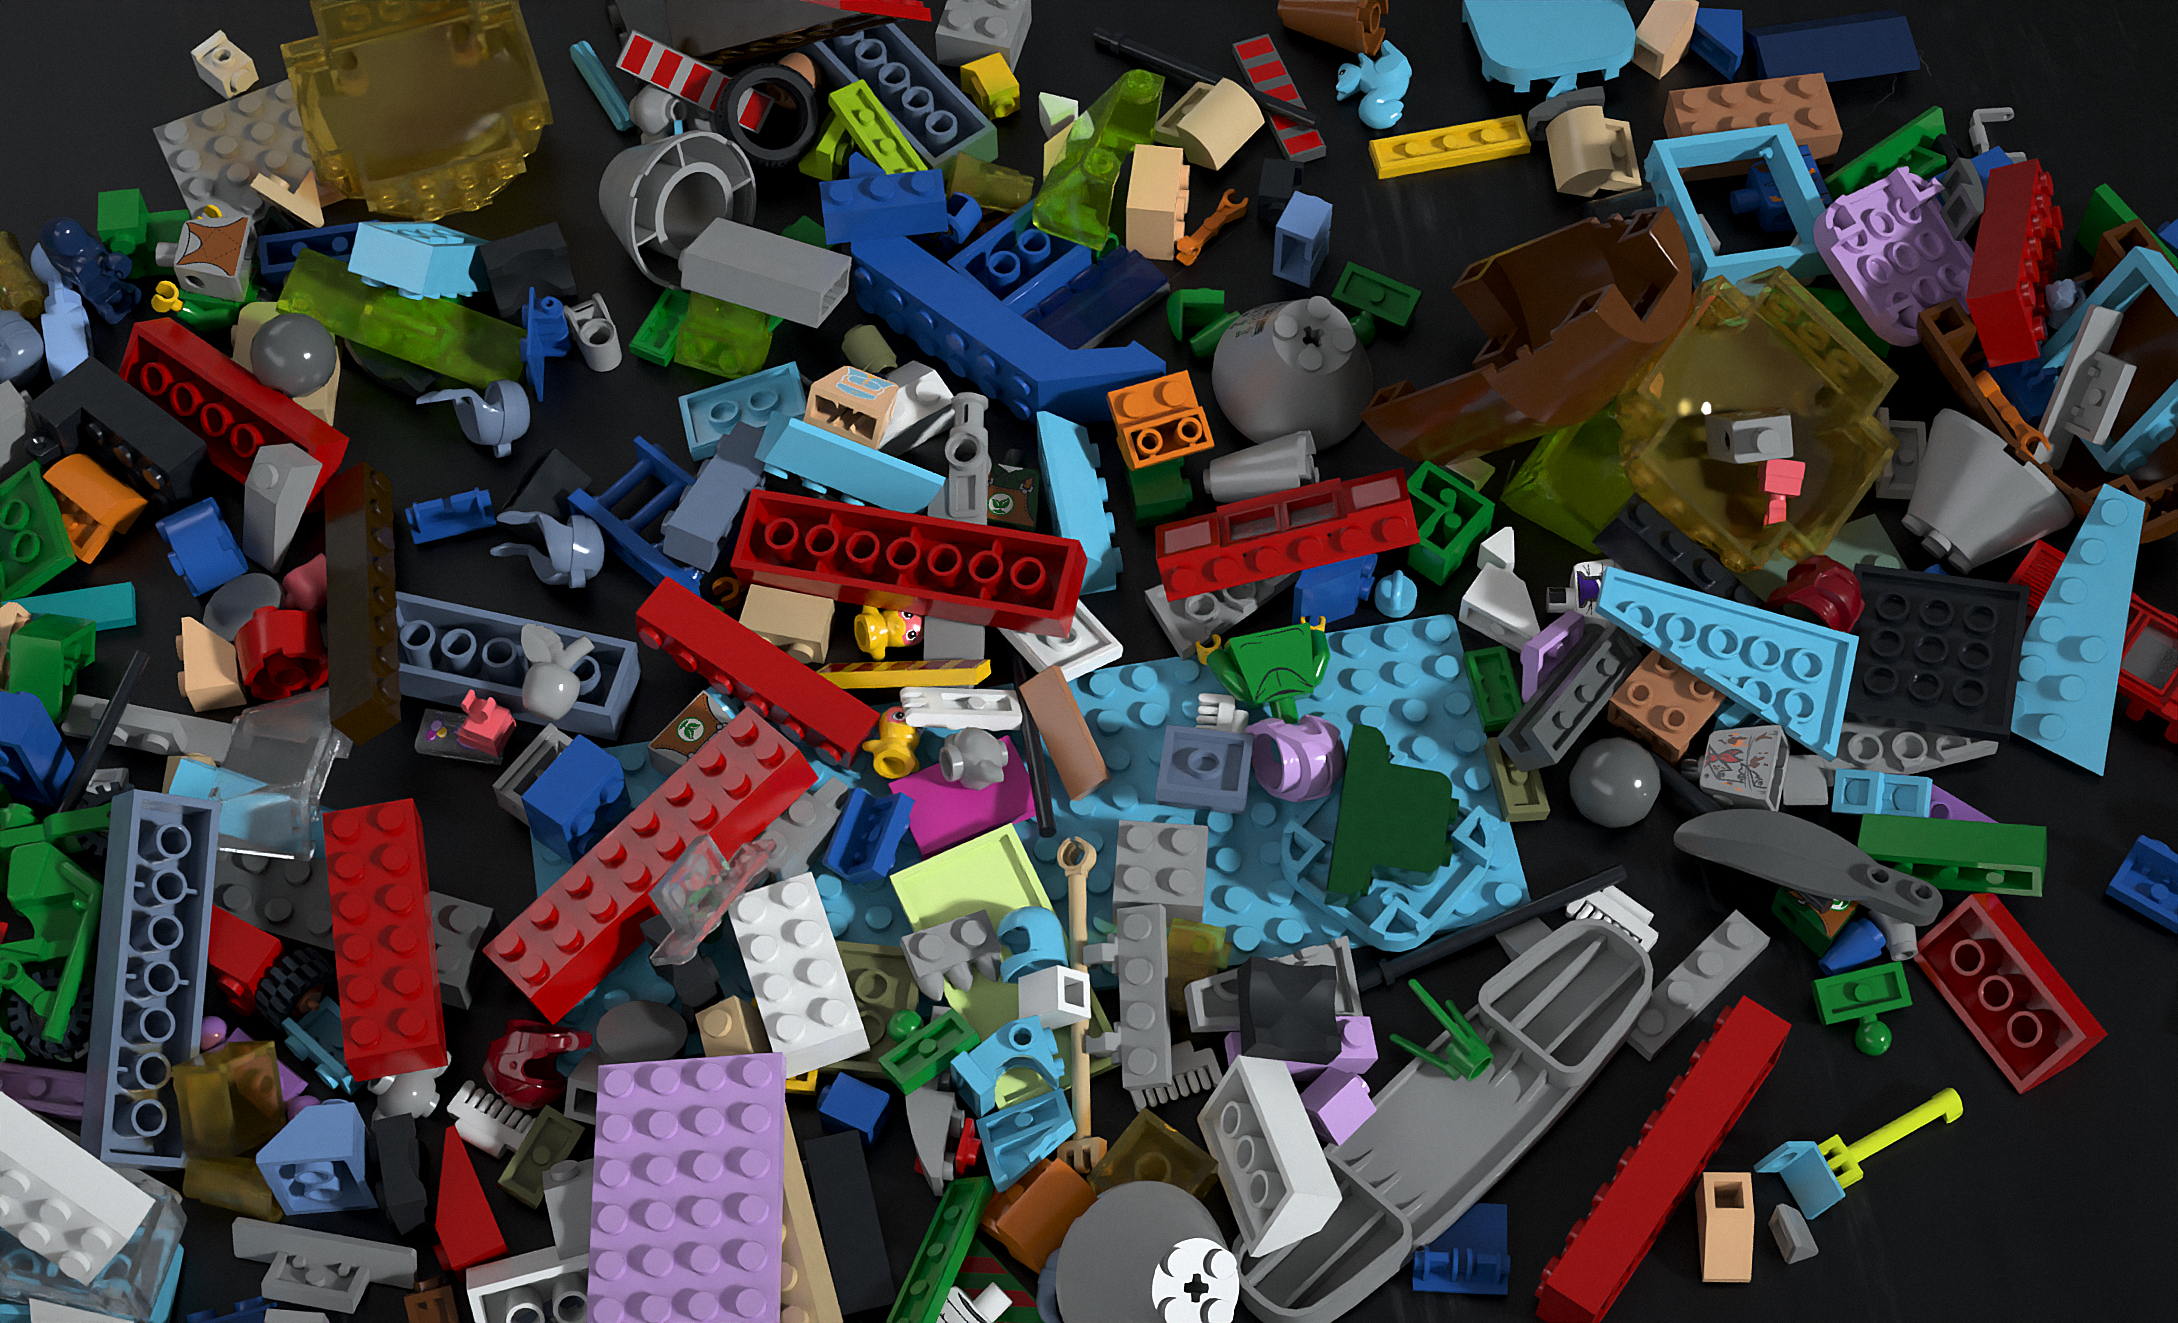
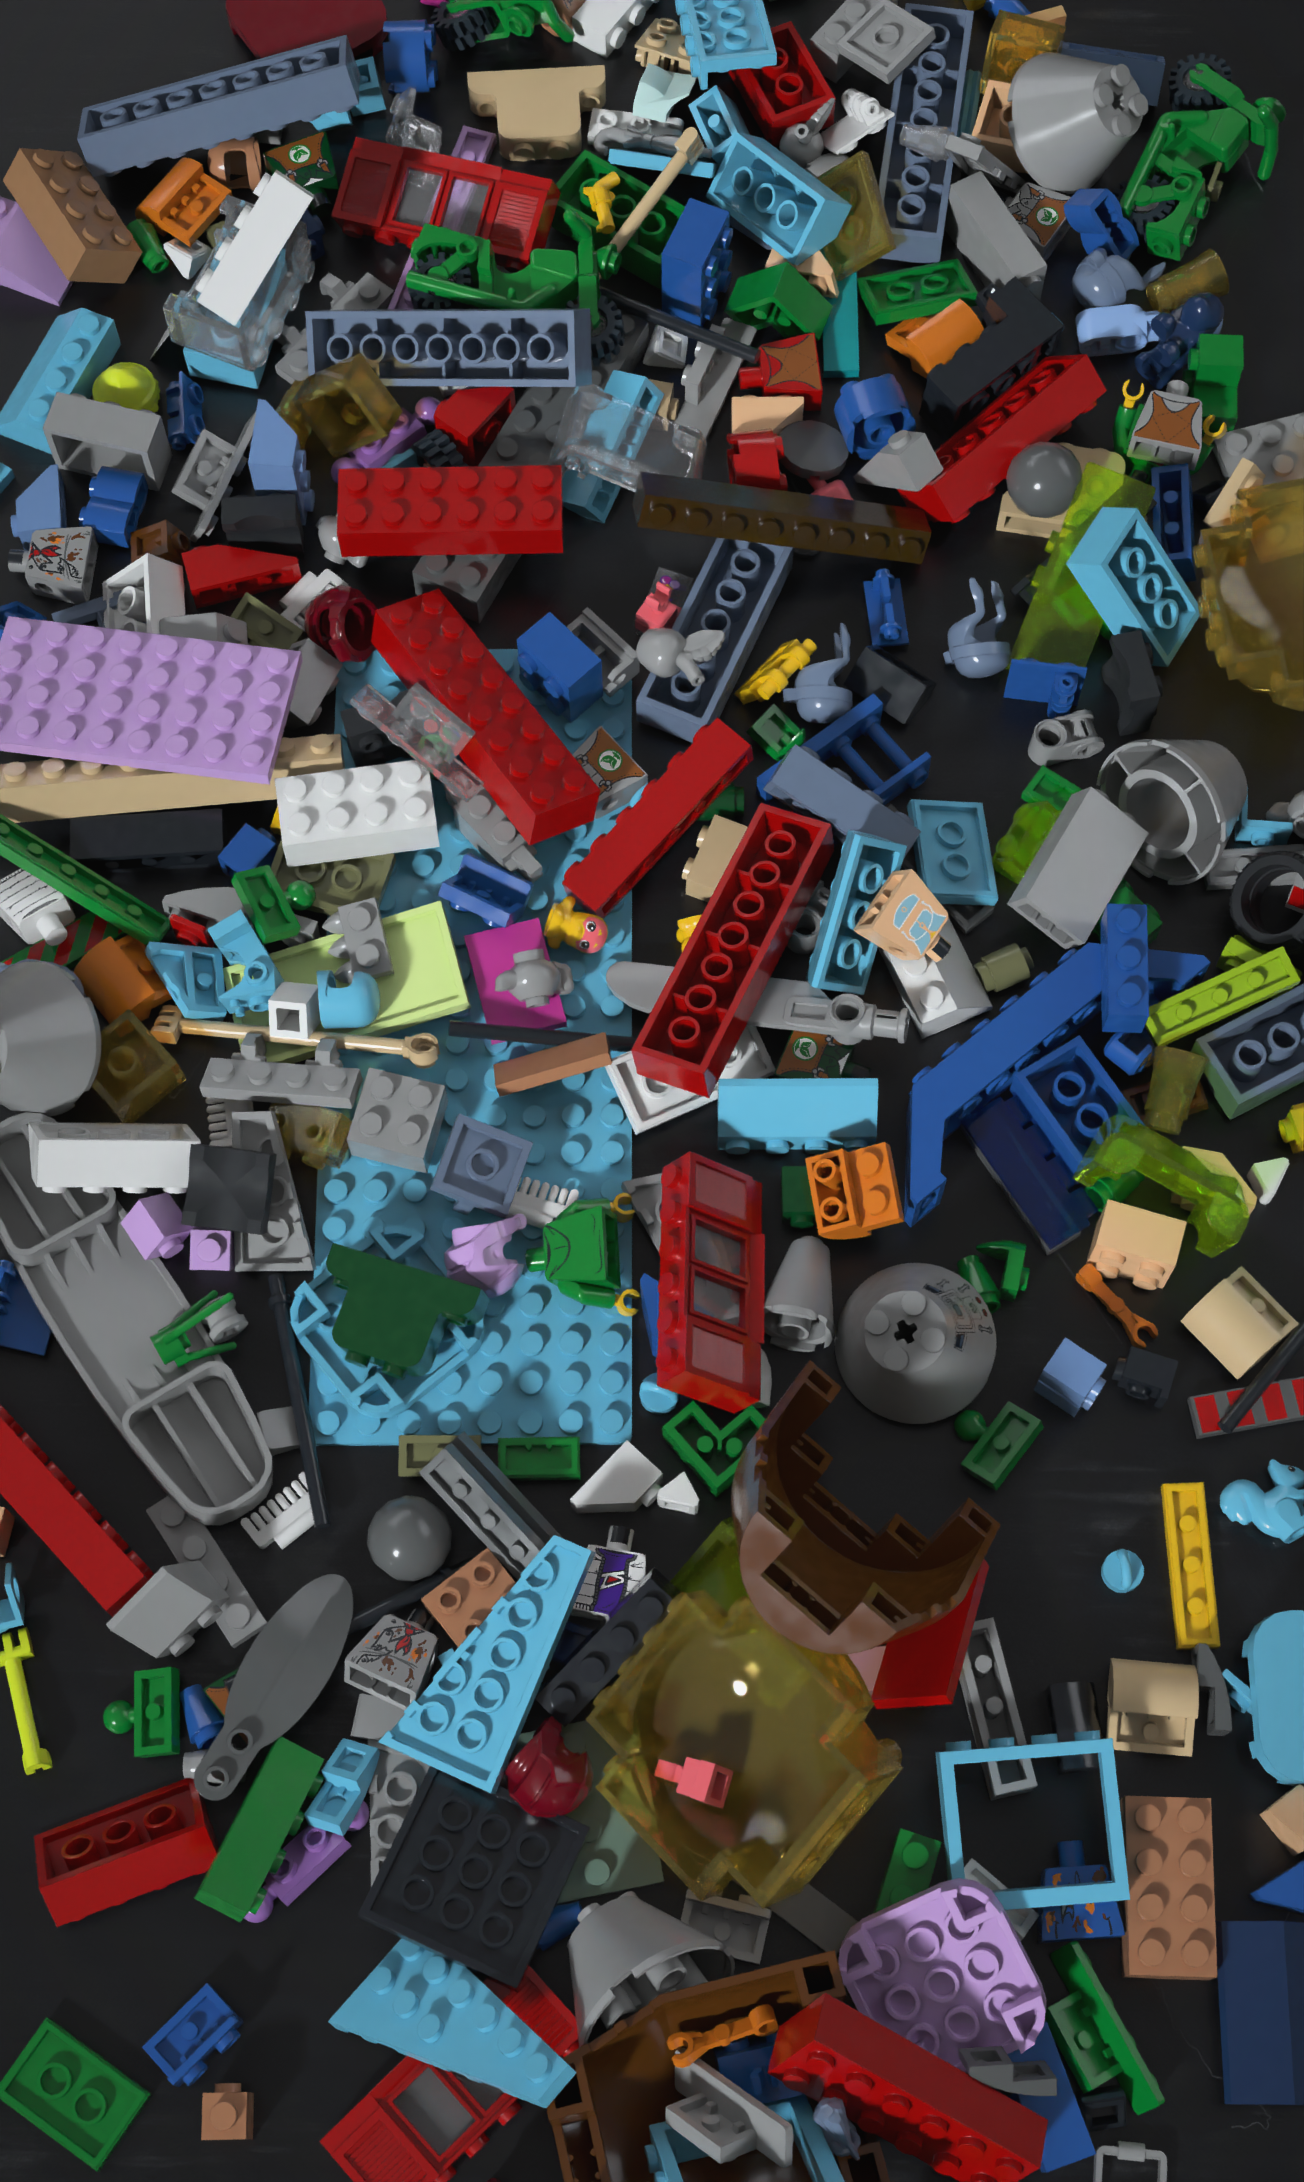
camera: 100 degrees right, 10 degrees up
dark grey tile [596,1000,688,1065] -> none
yellow tile [816,659,991,689] -> none
white hinge [899,687,1023,731] -> none
lavender wing [1520,610,1584,706] -> none
light grey torso [1705,406,1793,464] -> none
none -> light grey slope [106,1560,230,1658]
none -> light grey wheel [199,1295,248,1344]
none -> yellow plate [734,638,817,704]
none -> torso [738,333,823,411]
none -> green plate [746,704,806,761]
none -> medium azure tile [1101,1549,1144,1593]

